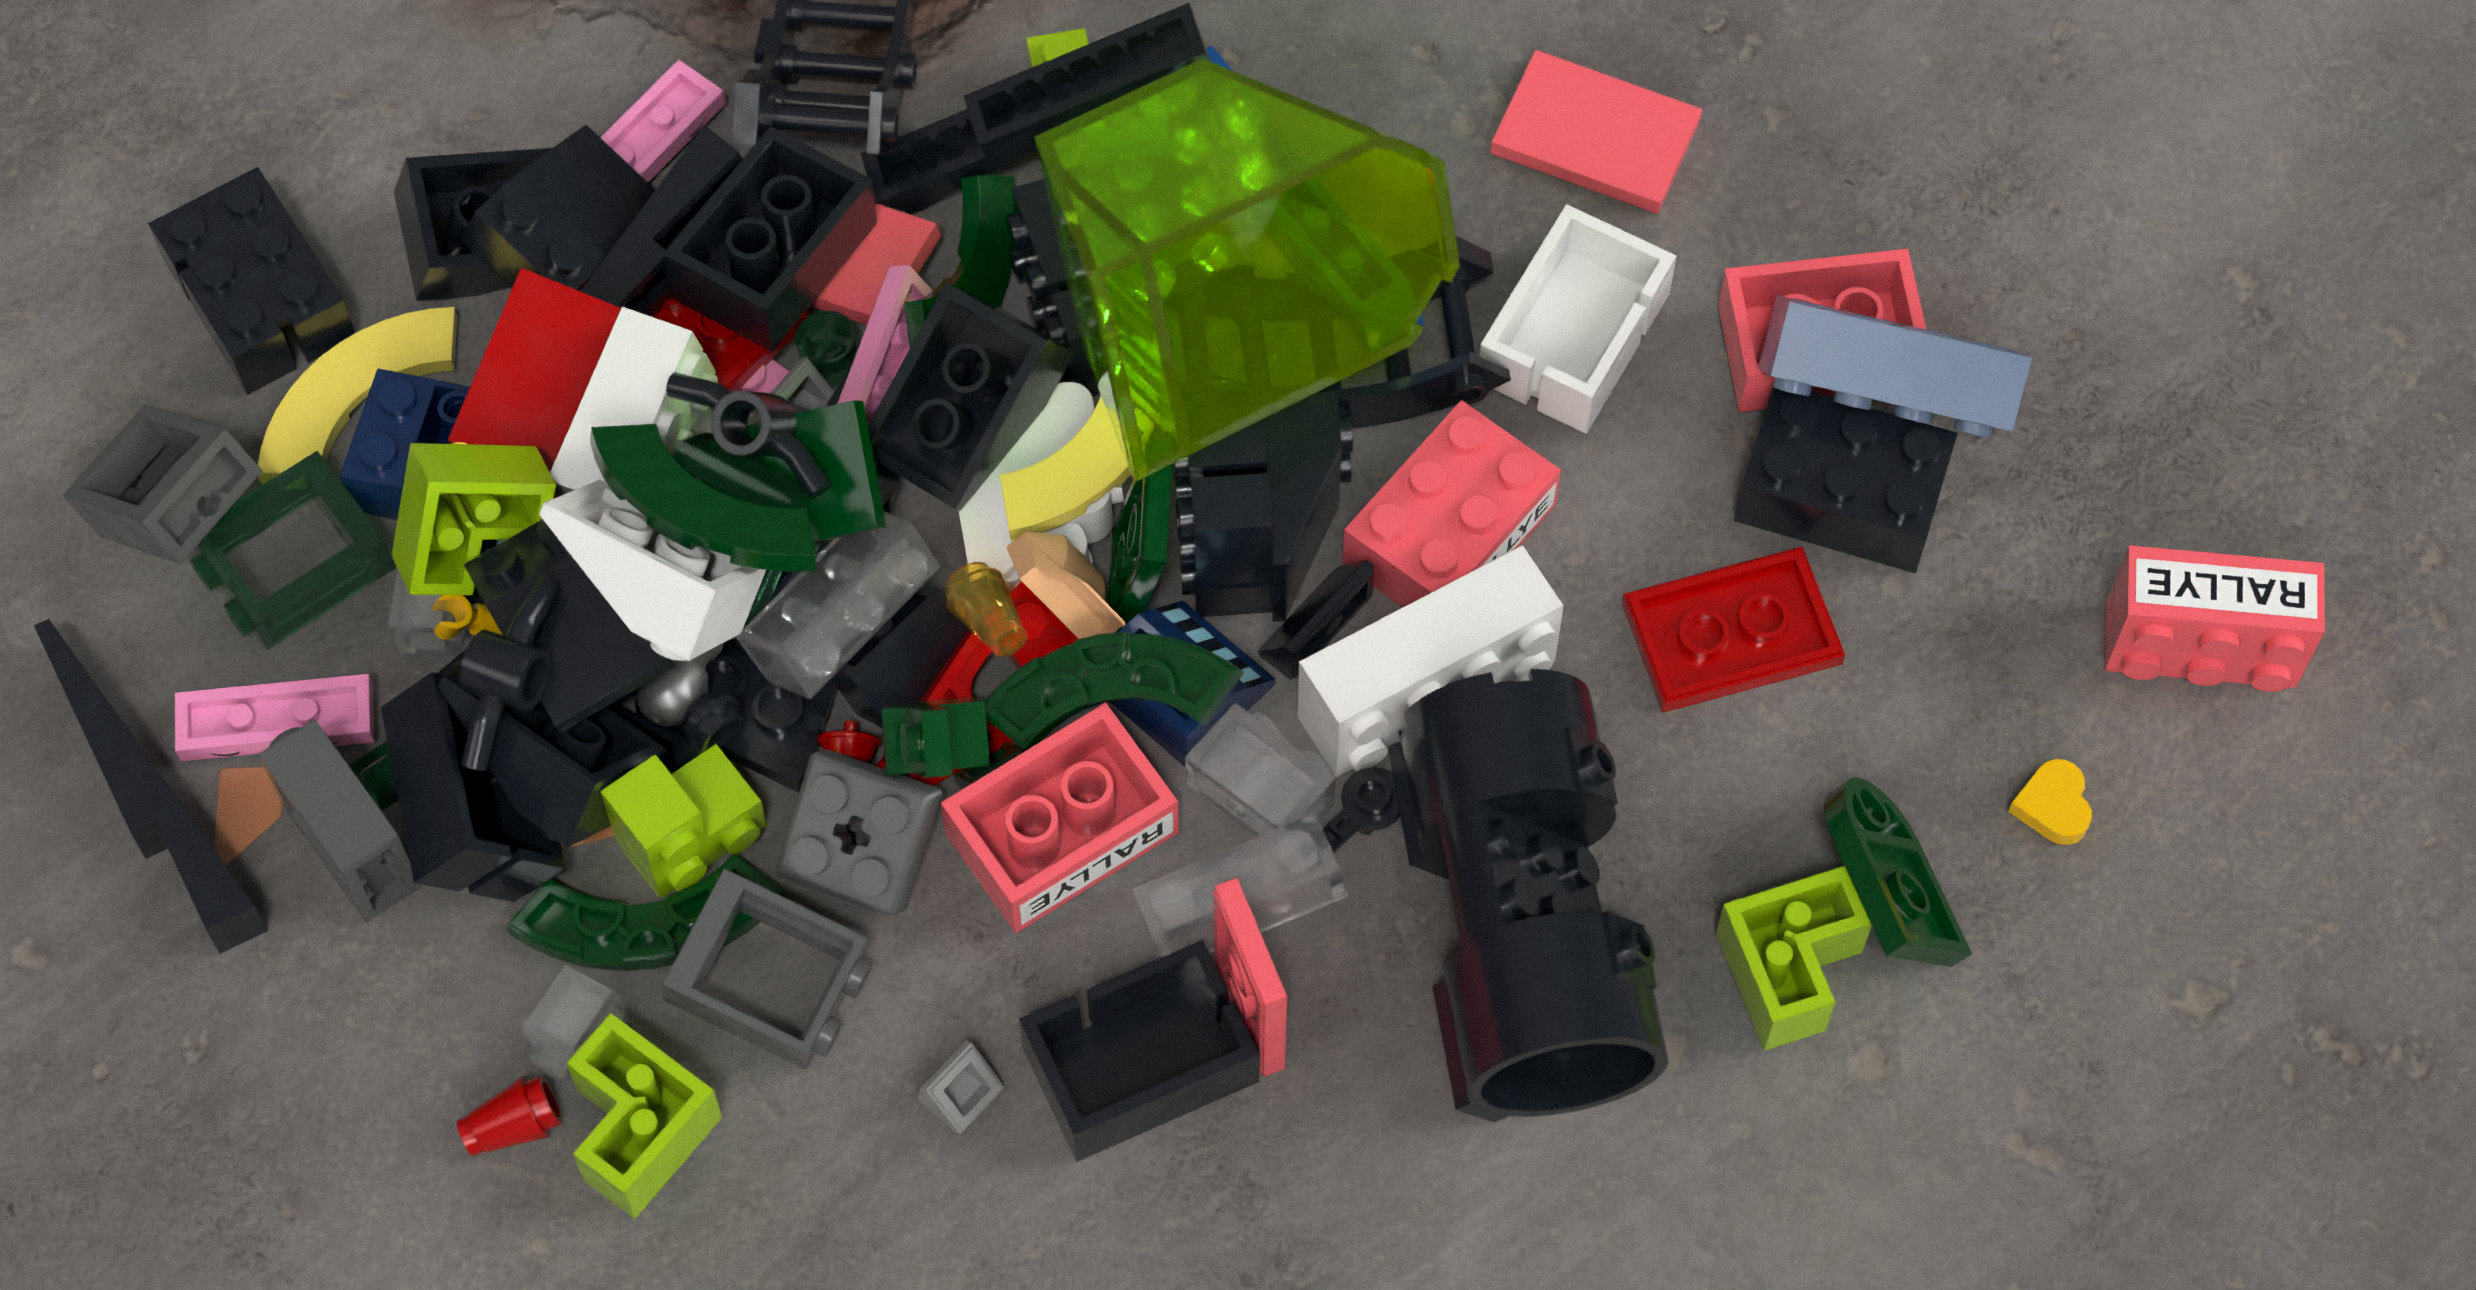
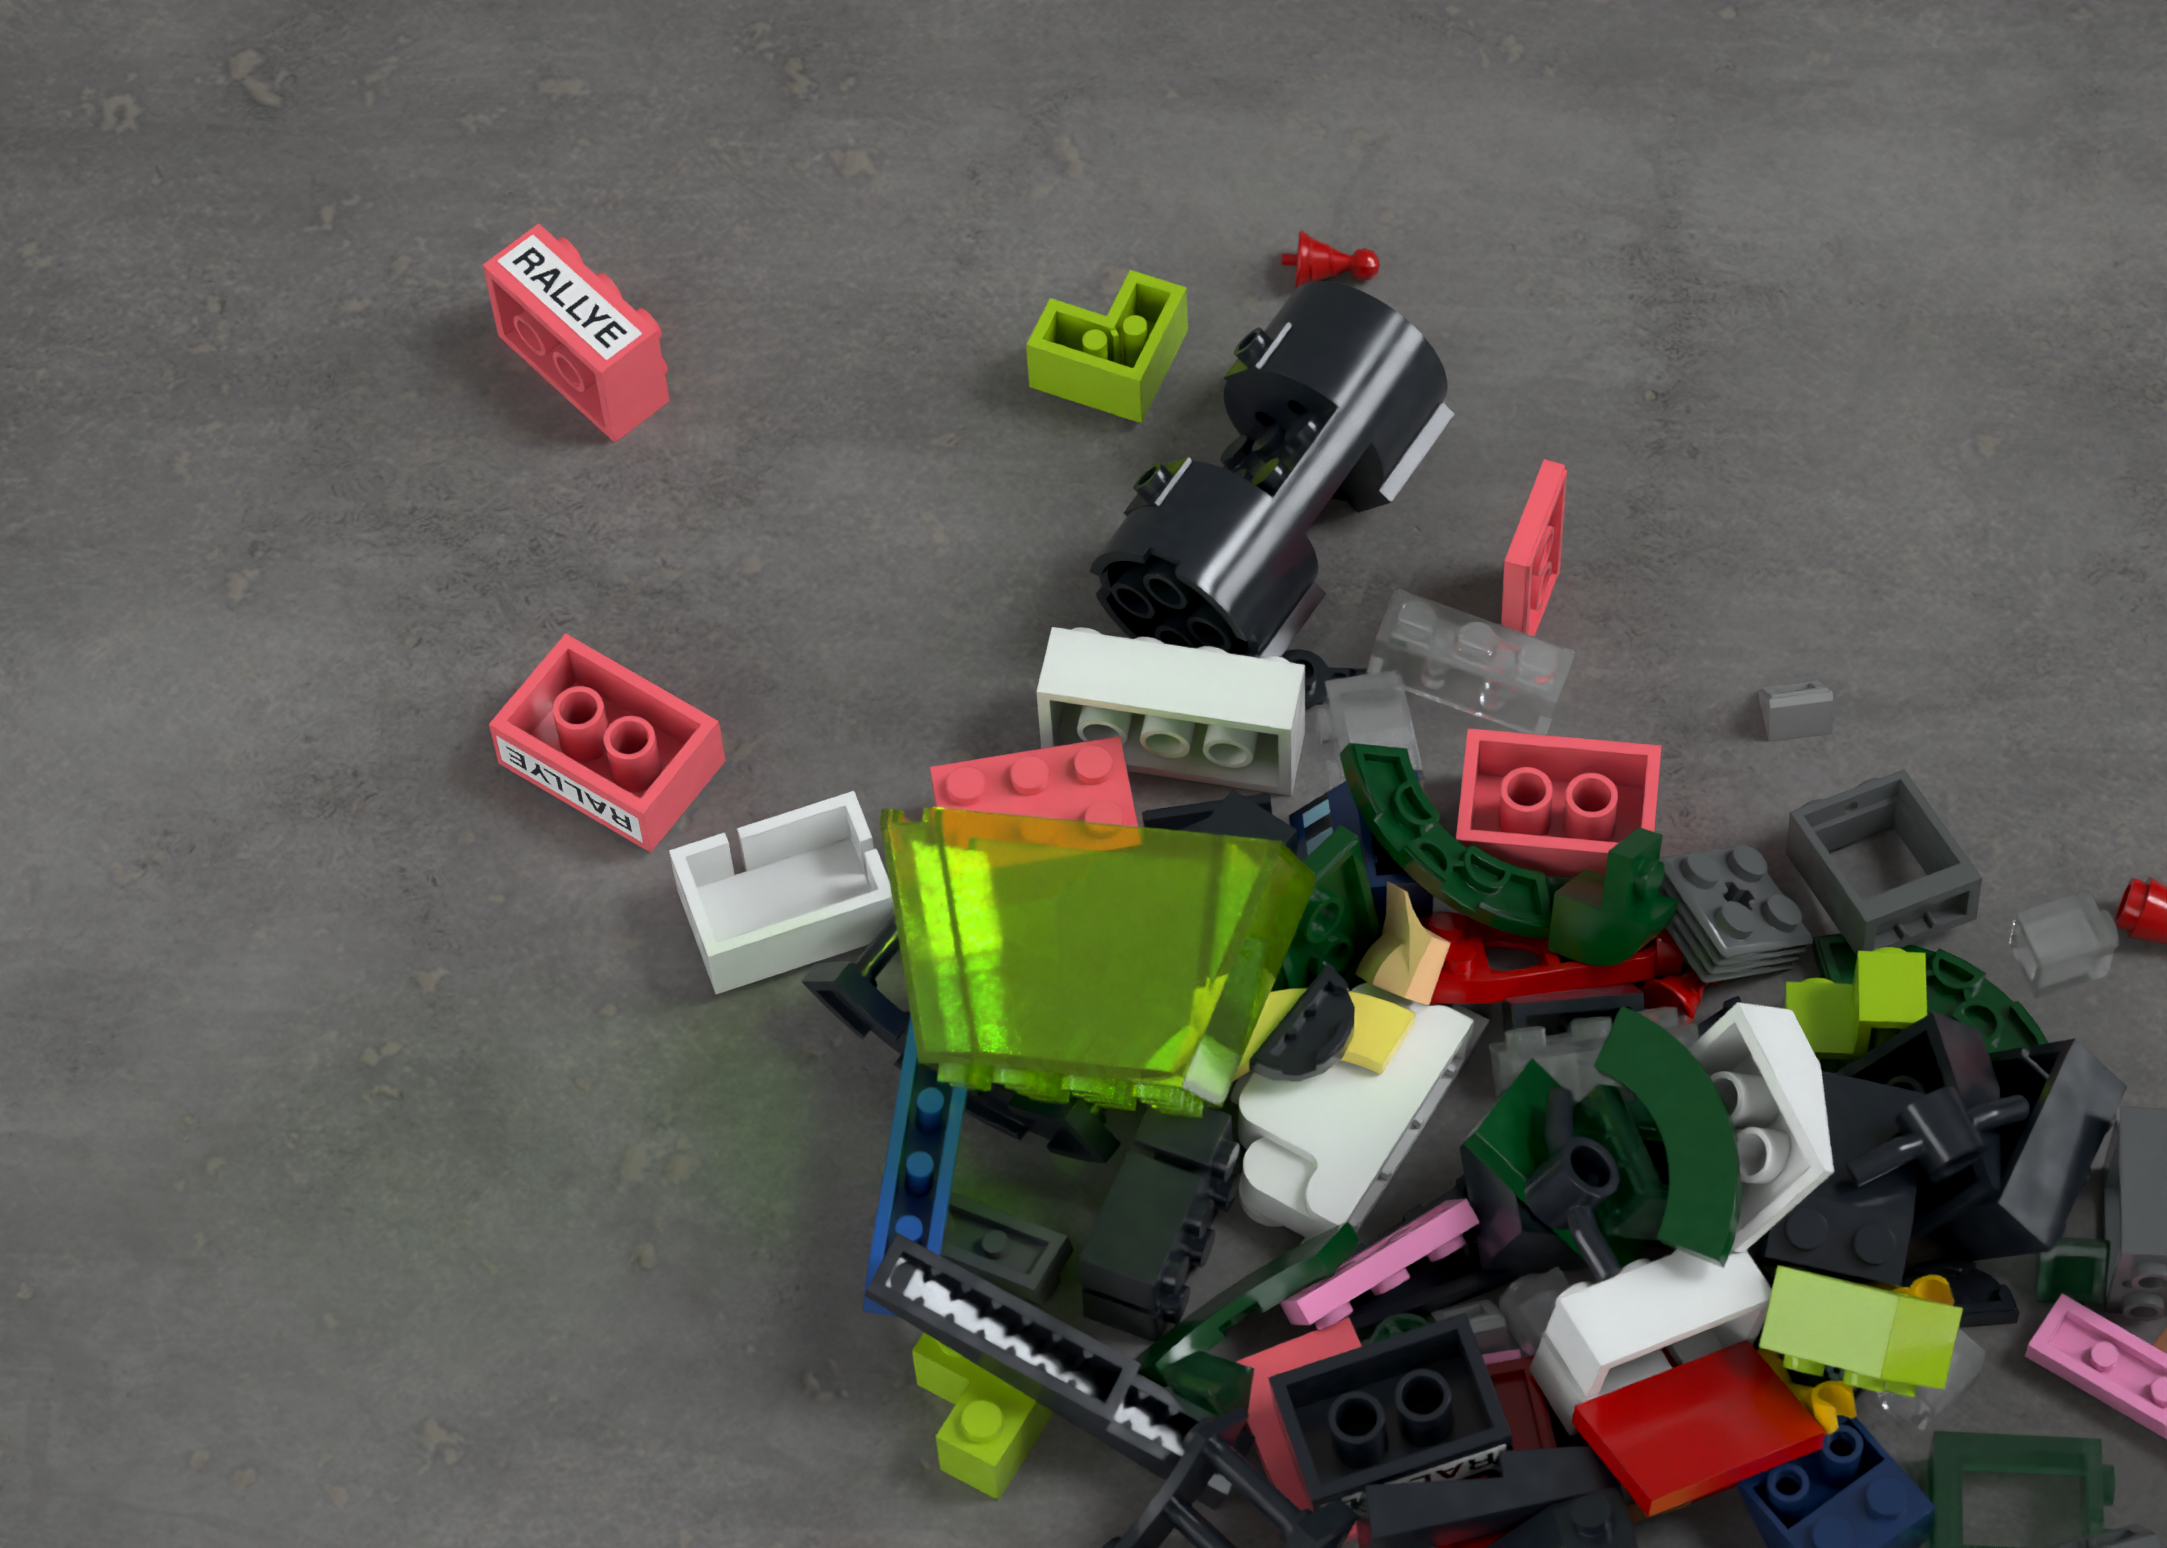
camera: 135 degrees left, 5 degrees down
lime brick [566,1013,722,1219] -> none
black slope [868,282,1075,511] -> none
clear yellow cone [945,562,1028,657] -> none
black piece [1019,940,1260,1162] -> none
coral tile [1490,50,1703,214] -> none
red tile [1621,546,1845,713] -> none
black brick [1734,387,1958,574] -> none
sand blue brick [1758,295,2032,437] -> none
dark green tile [1824,778,1972,967] -> none
yellow tile [2008,759,2092,845] -> none
none -> clear green slope [1162,1350,1254,1421]
none -> black tile [1249,964,1355,1081]
none -> red piece [1281,230,1380,289]

